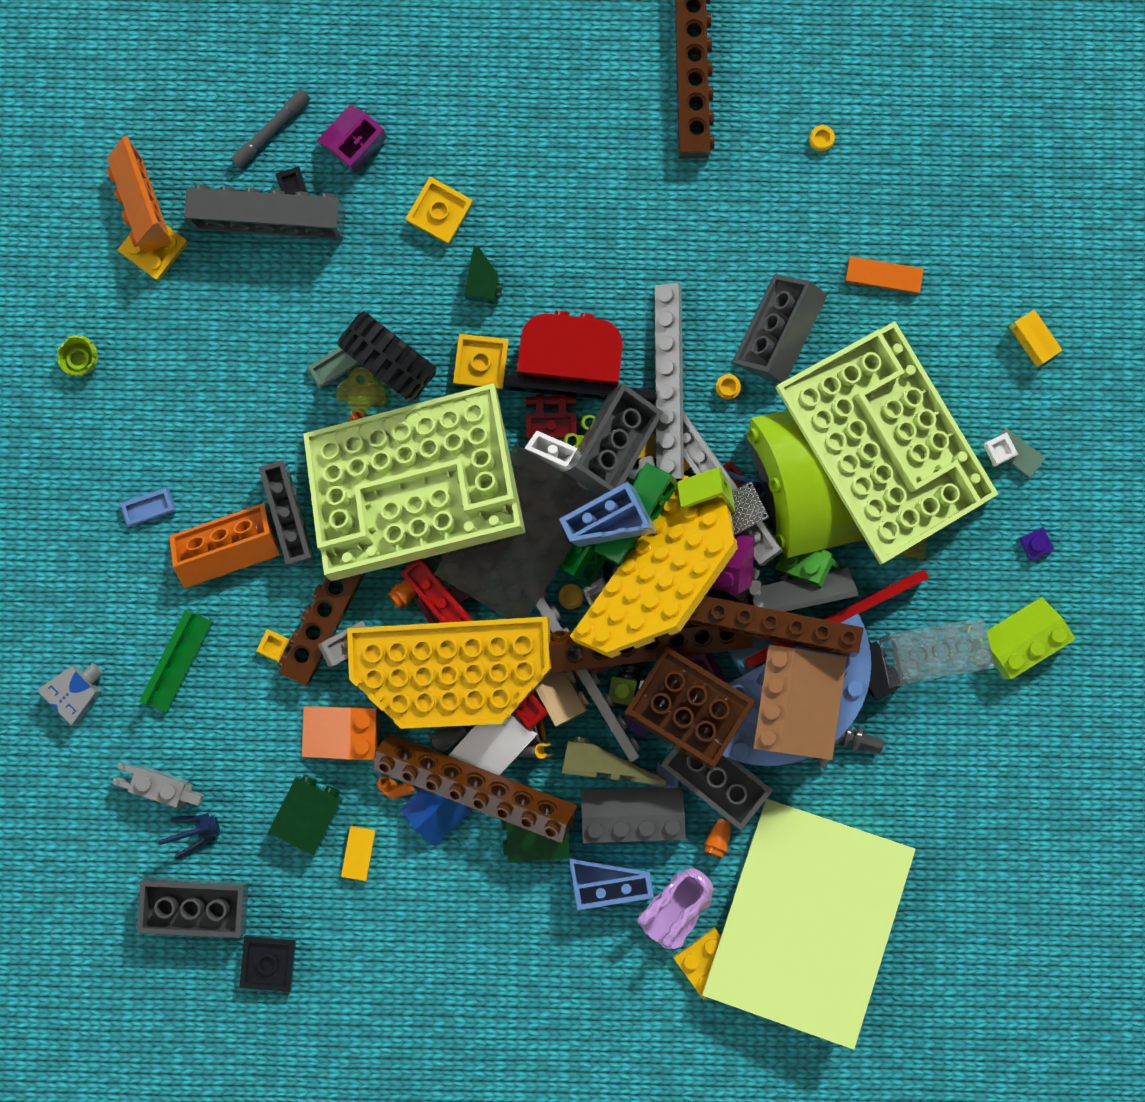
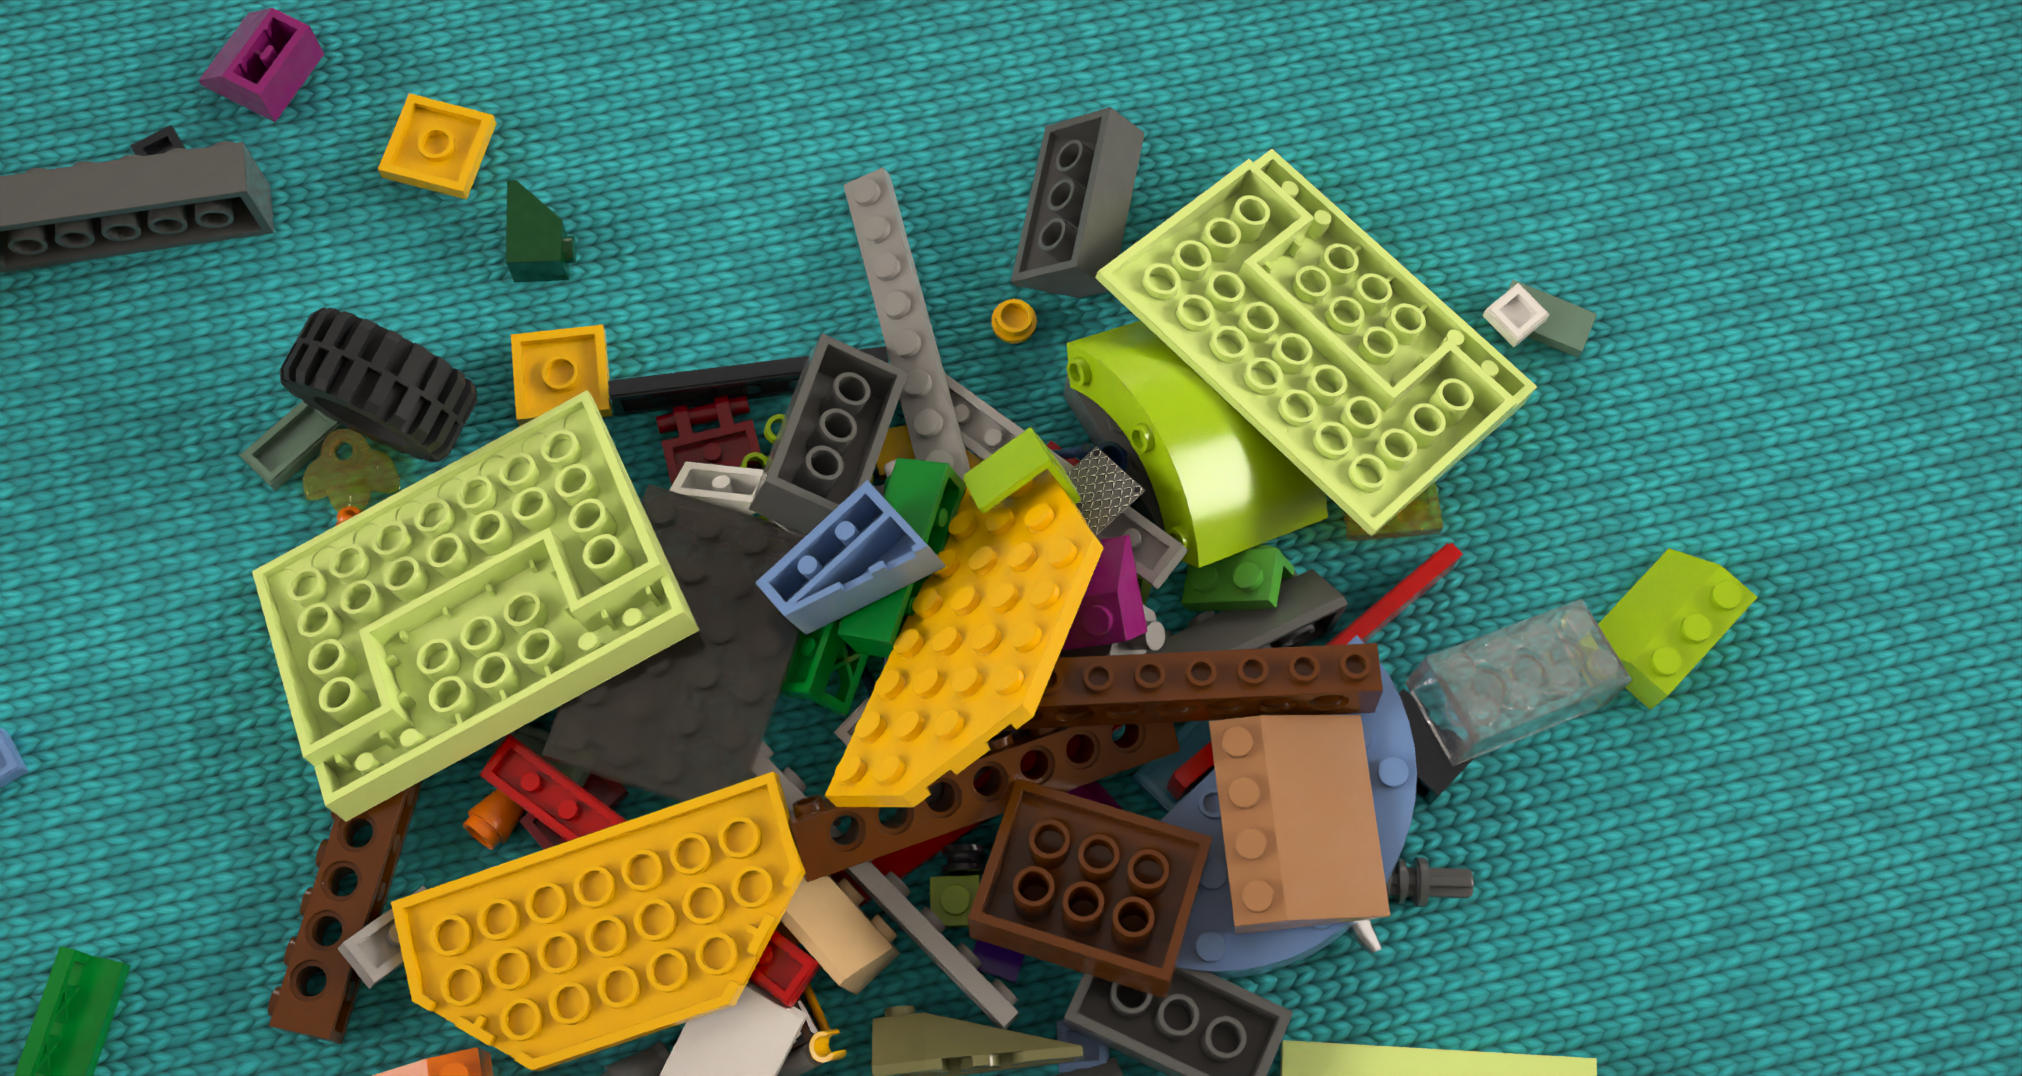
camera: 20 degrees left, 15 degrees down
orange slope [170,503,280,589] -> none
dark grey piece [230,89,311,169] -> none
yellow tile [256,629,290,662] -> none
dark grey brick [259,460,315,566] -> none
red brick [517,311,623,386] -> none
yellow plate [559,584,584,609] -> none
orange tile [845,256,924,294] -> none
yellow panel [1009,310,1062,367] -> none
dark purple plate [1019,527,1054,561] -> none

